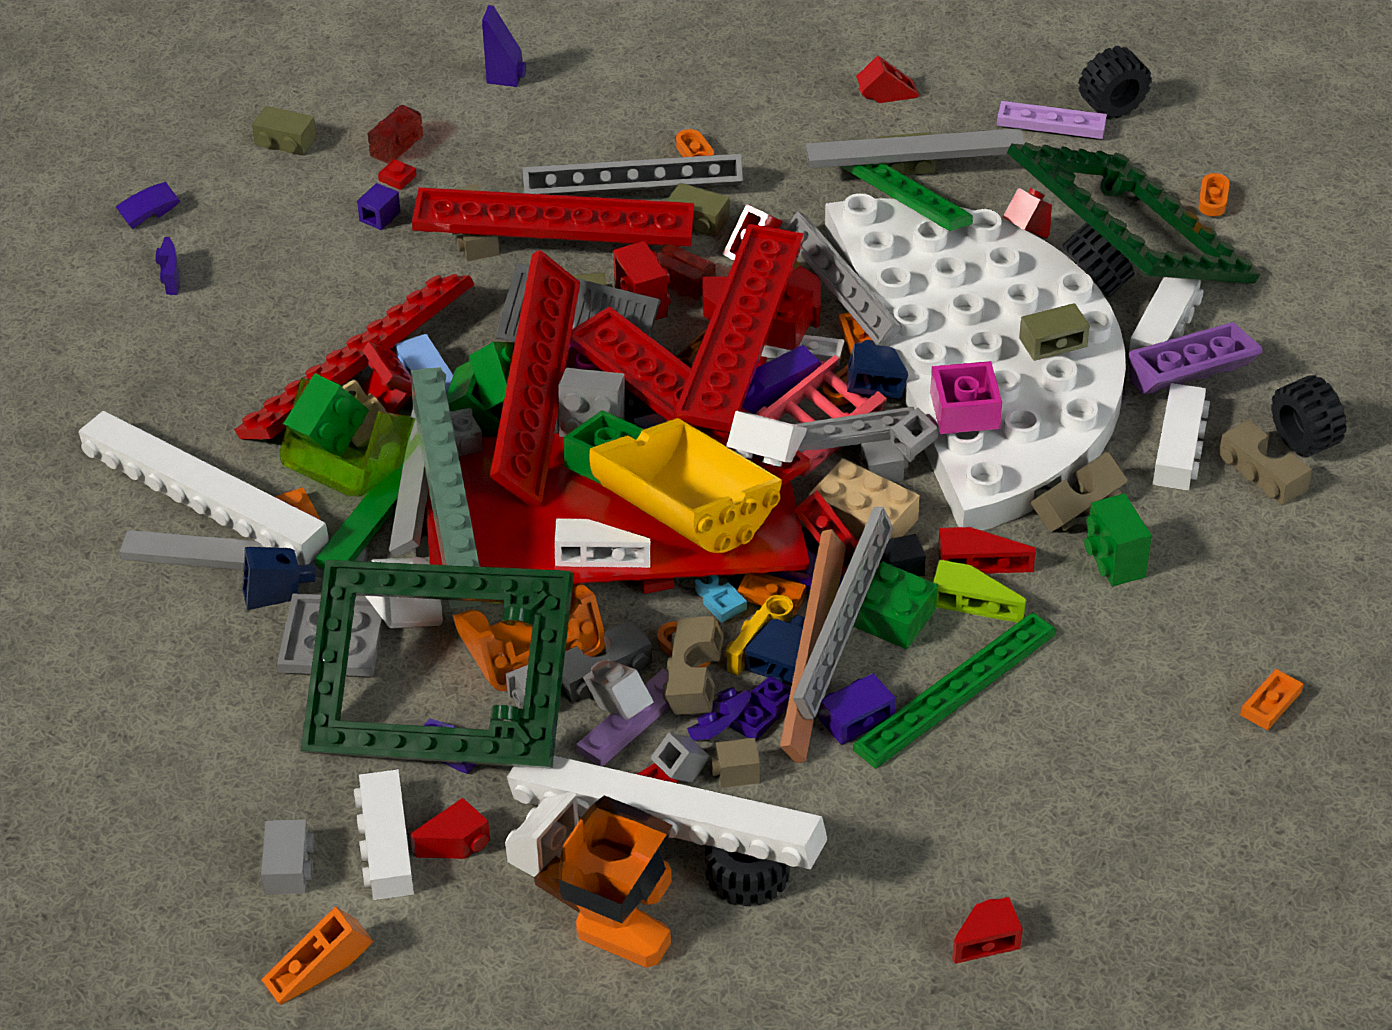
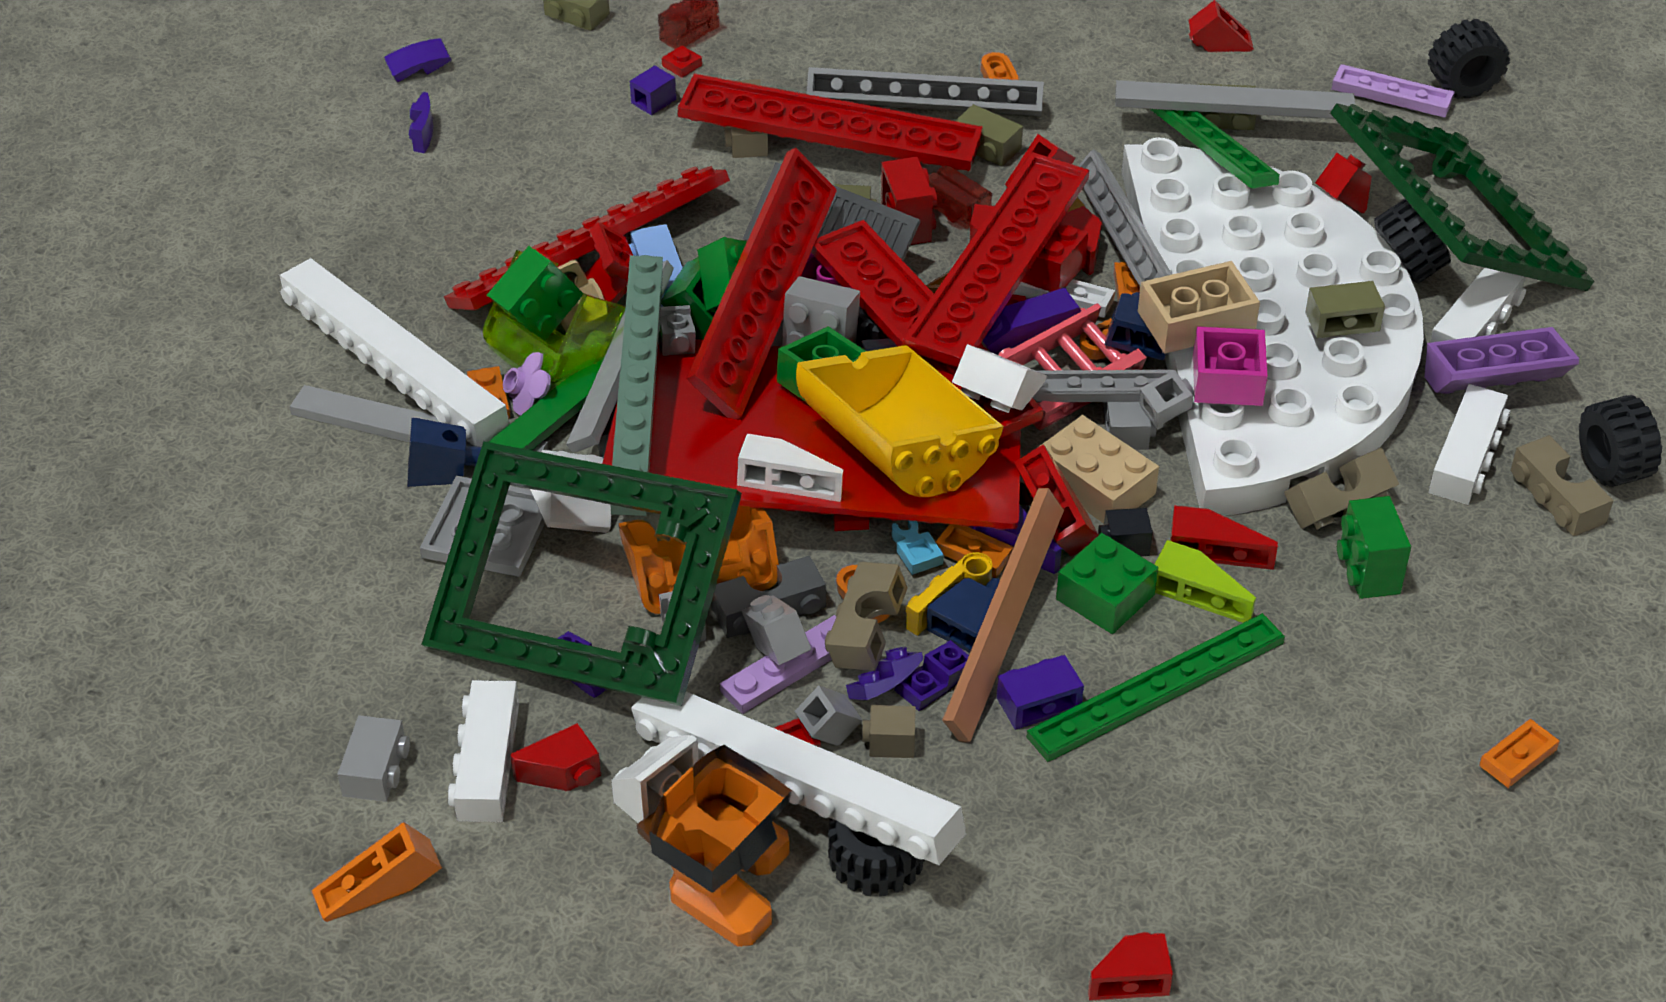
camera: 10 degrees right, 0 degrees up
light grey tile [793,507,894,720] -> none
orange plate [1198,173,1230,216] -> none
none -> lavender plate [503,352,551,415]
none -> tan brick [1138,261,1260,354]

